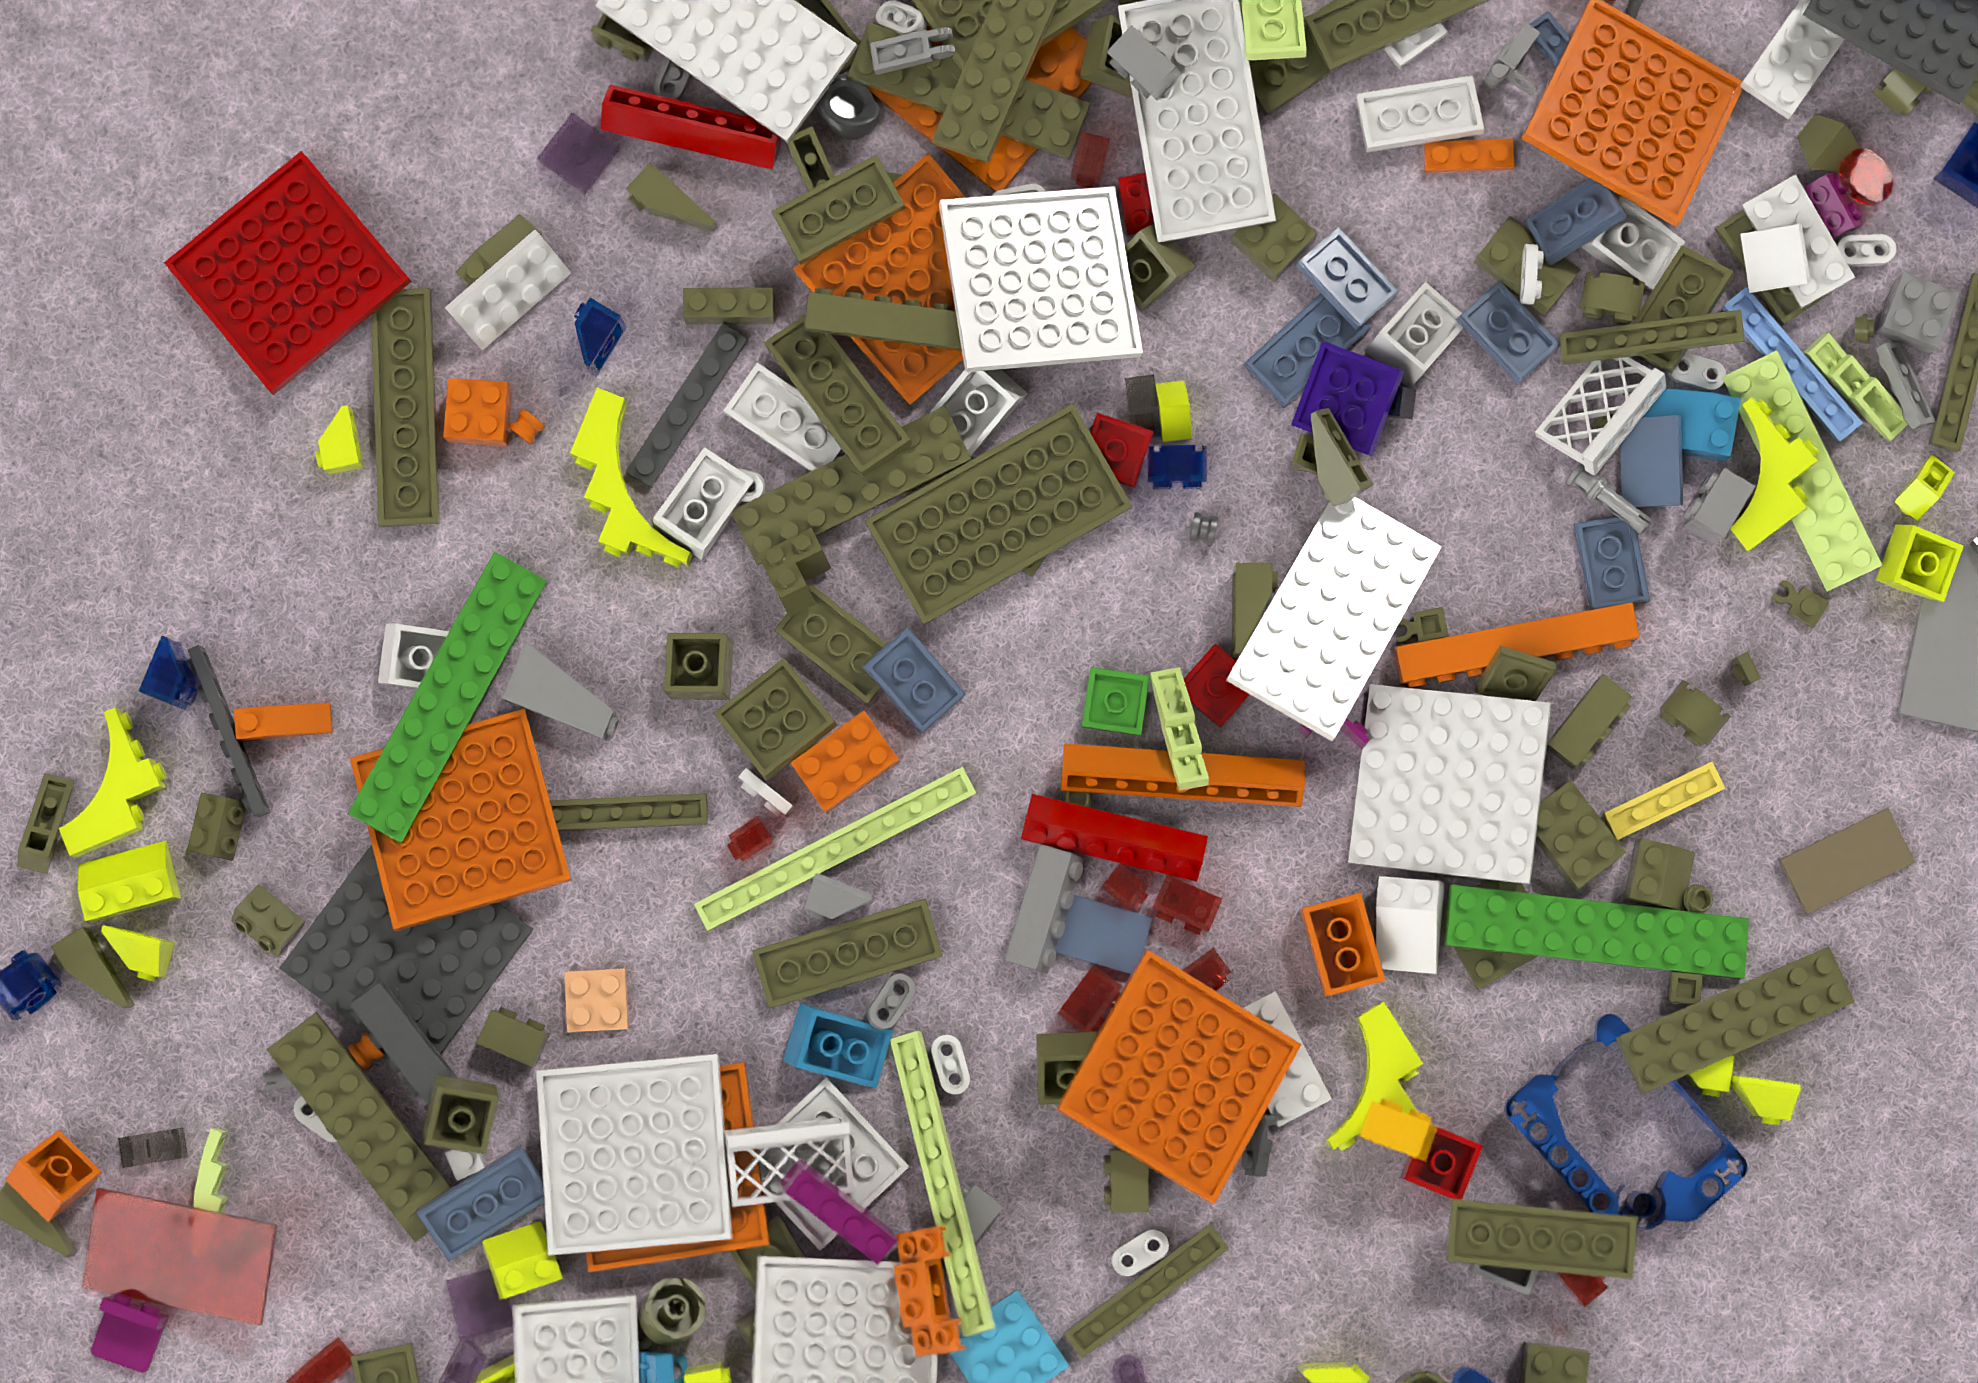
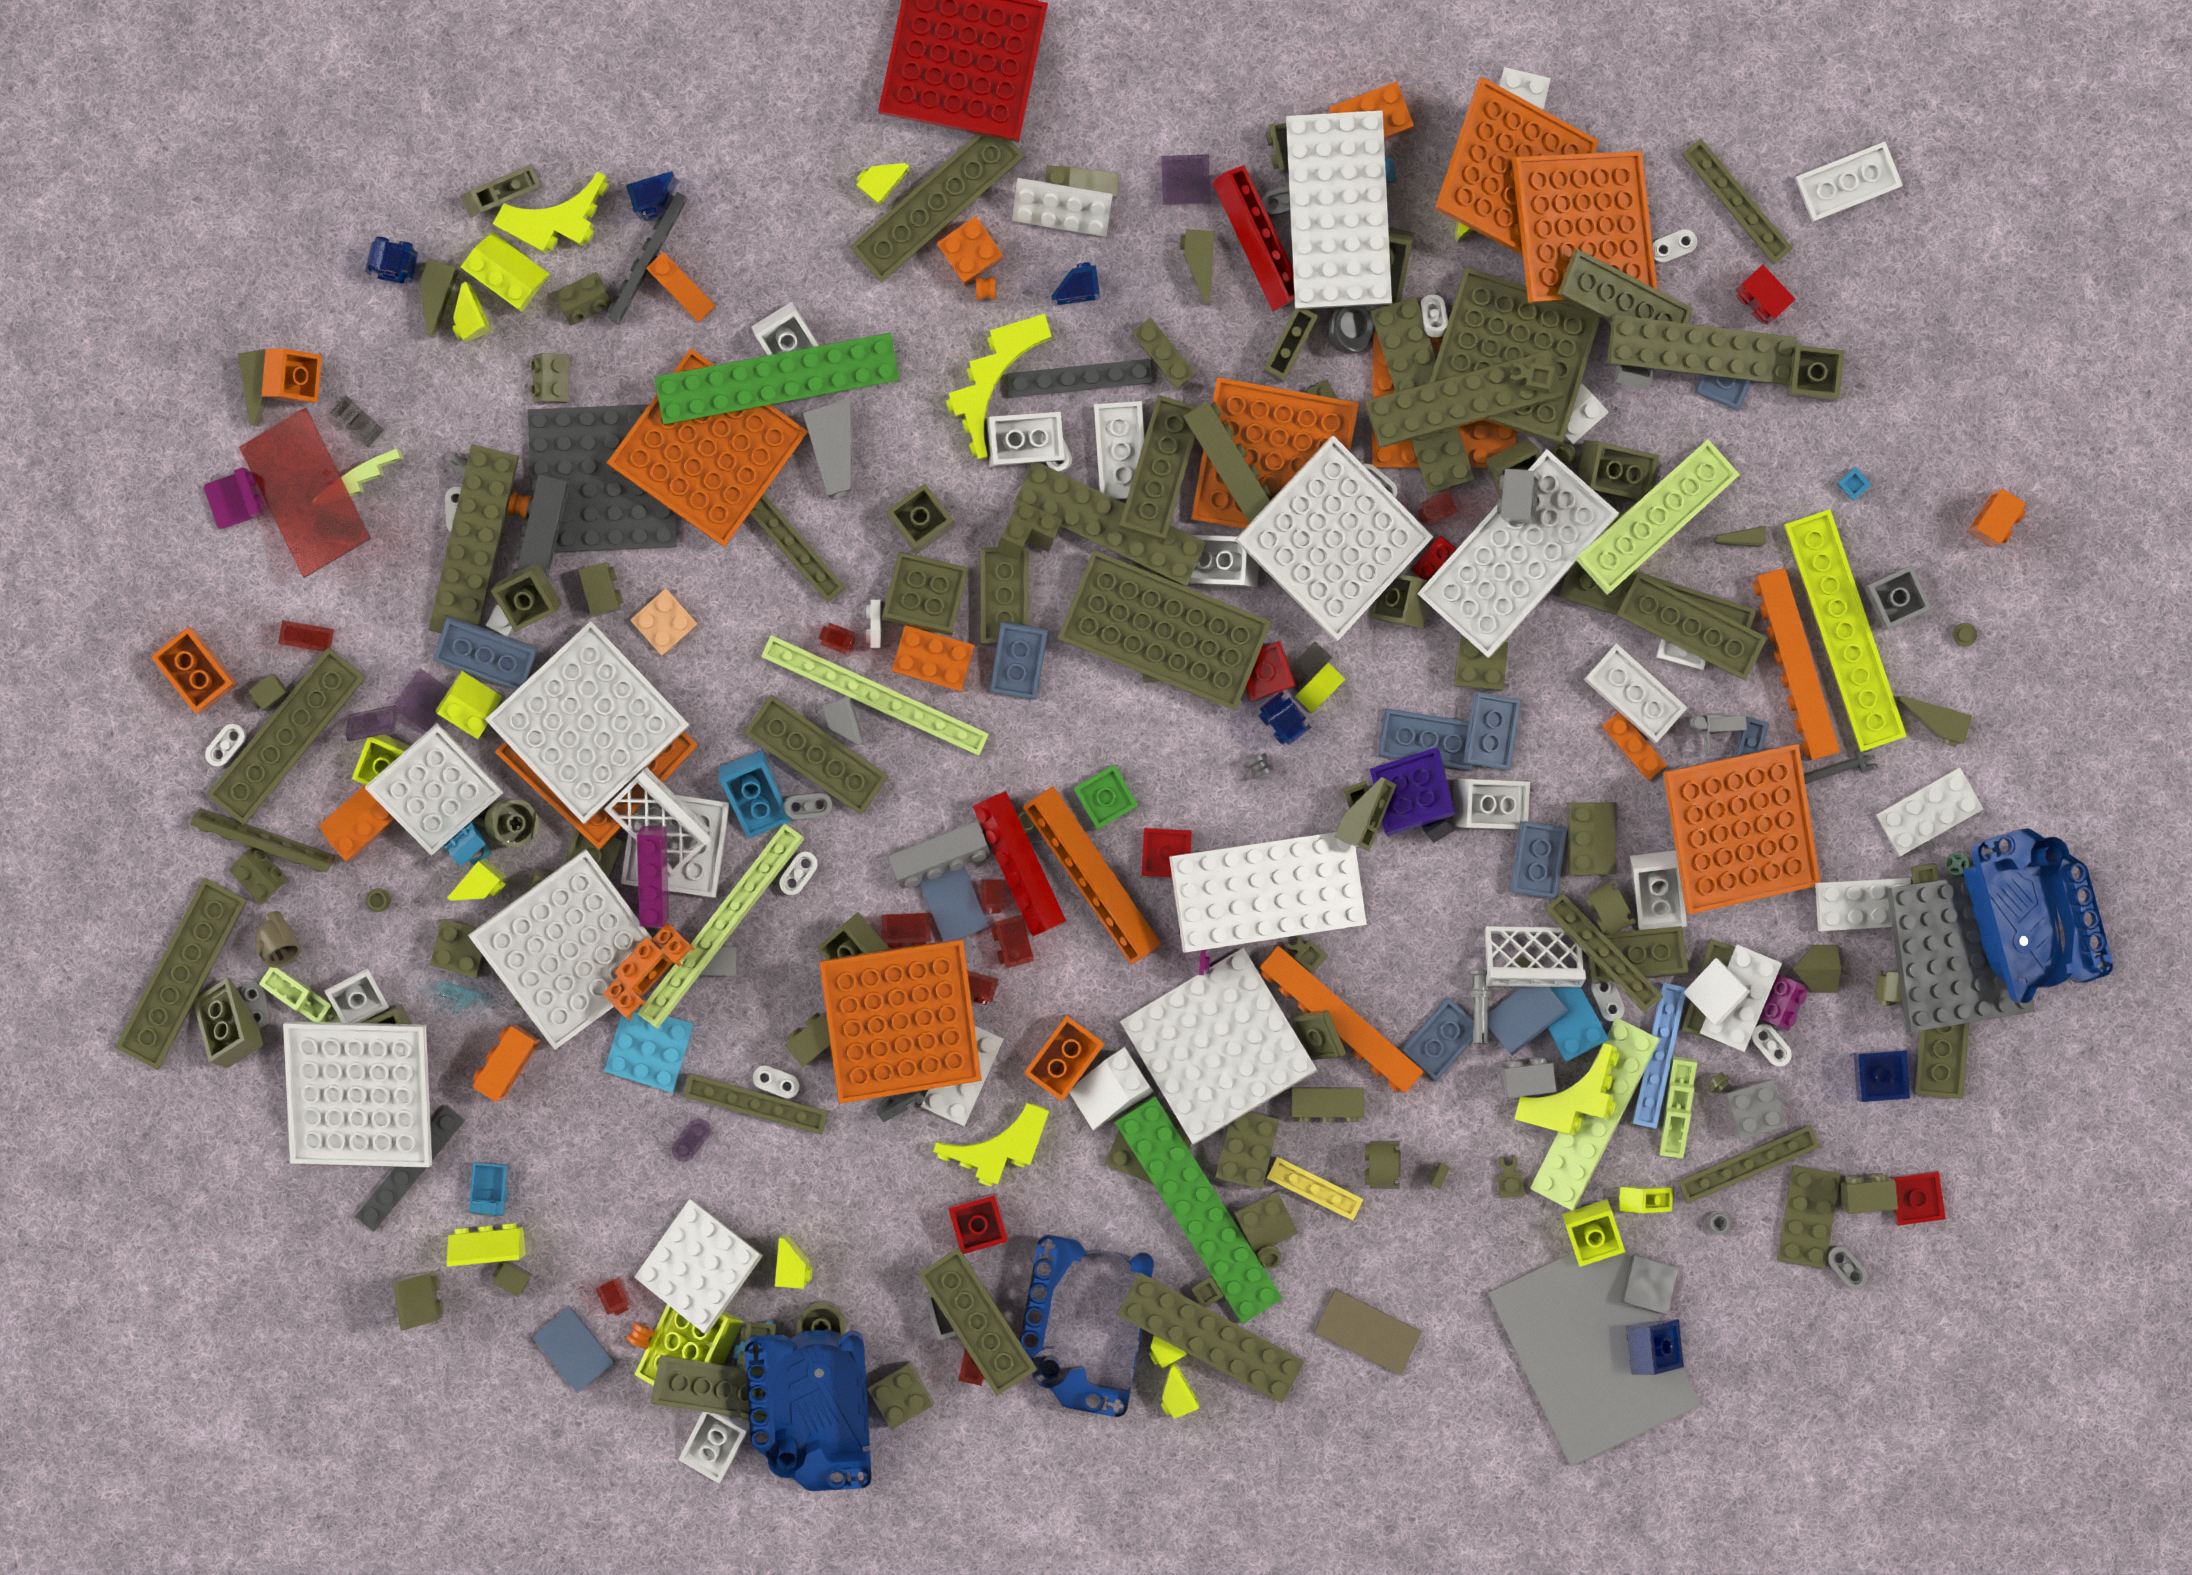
camera: 50 degrees right, 5 degrees up
olive plate [771,154,906,265] -> none
light grey hinge [870,27,956,75] -> none
yellowish green slope [1150,667,1209,791] -> none
olive slope [1232,563,1278,659] -> none
yellow brick [1360,1099,1438,1161] -> none
white plate [1520,244,1543,304] -> none
sand blue tile [1525,178,1627,266] -> none
clear red tile [1839,148,1894,206] -> none
light grey plate [1876,341,1936,429] -> none

